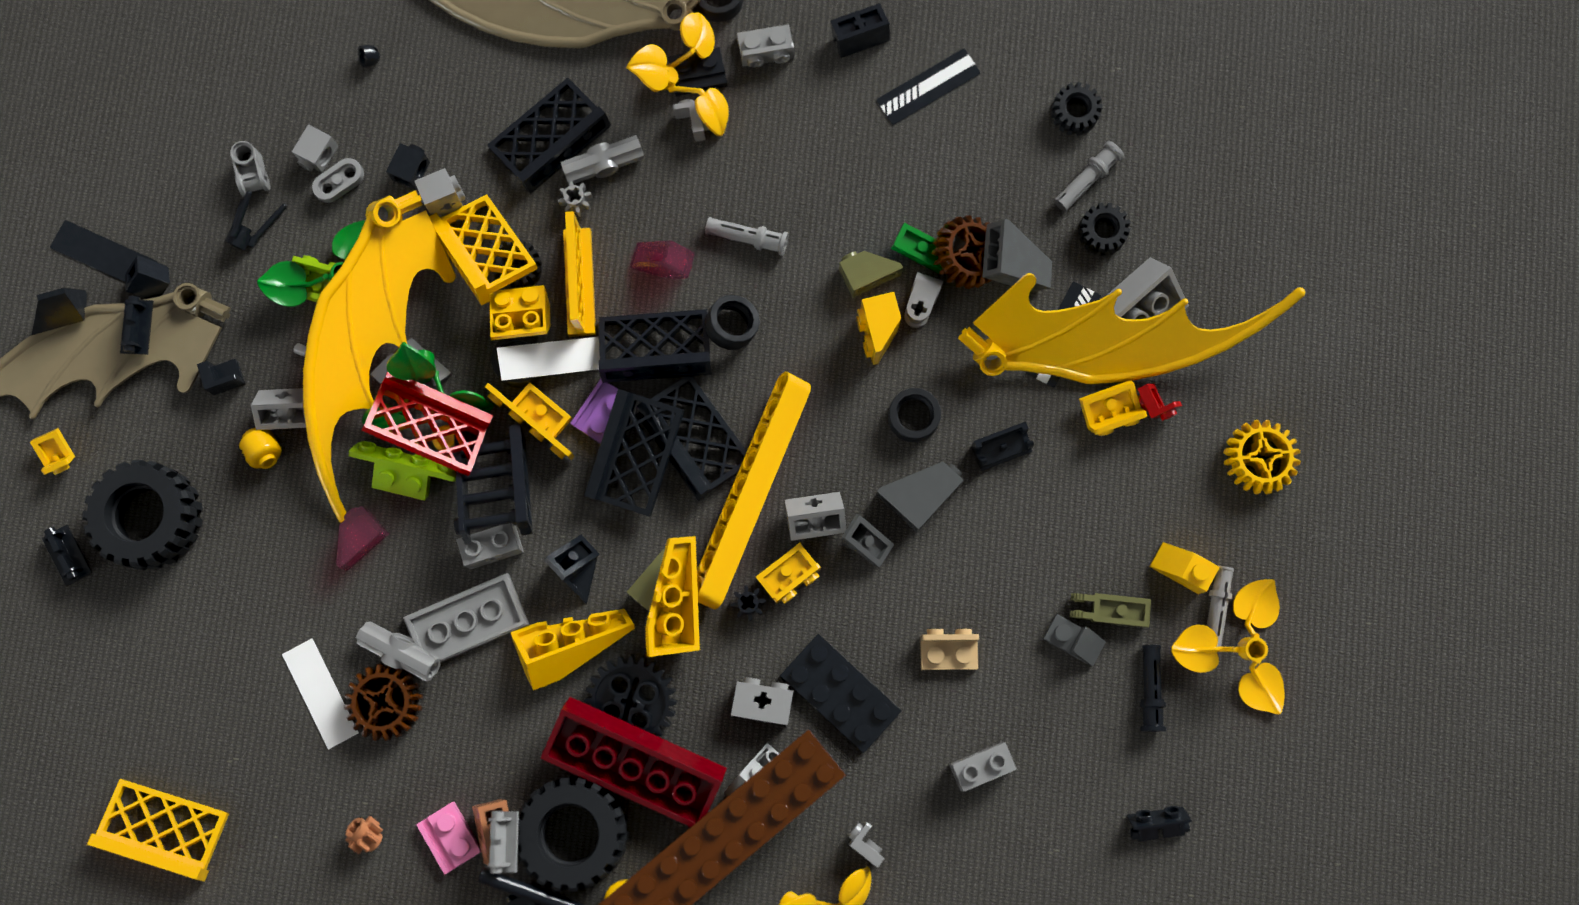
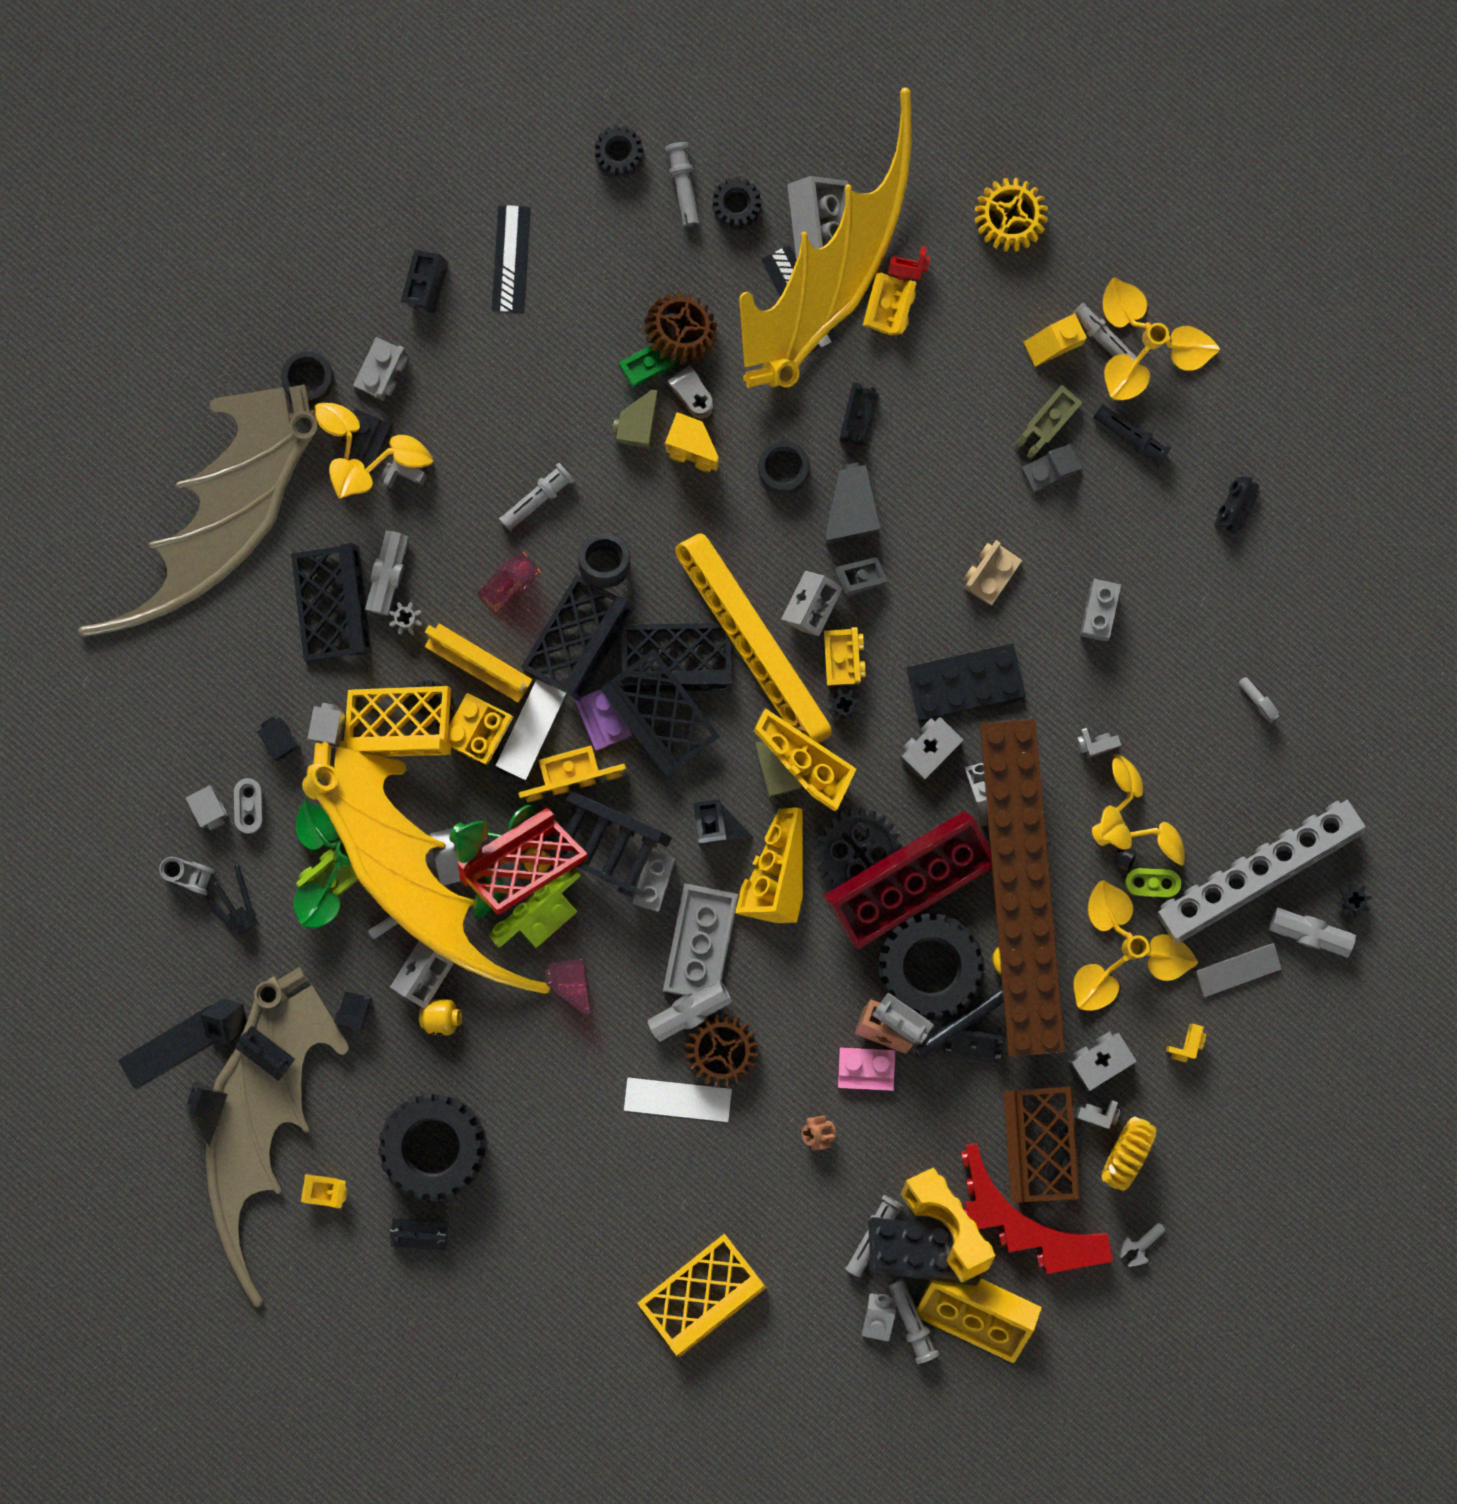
camera: 55 degrees left, 5 degrees up
black hinge [358,45,380,67] -> none
dark grey slope [982,219,1052,292] -> none

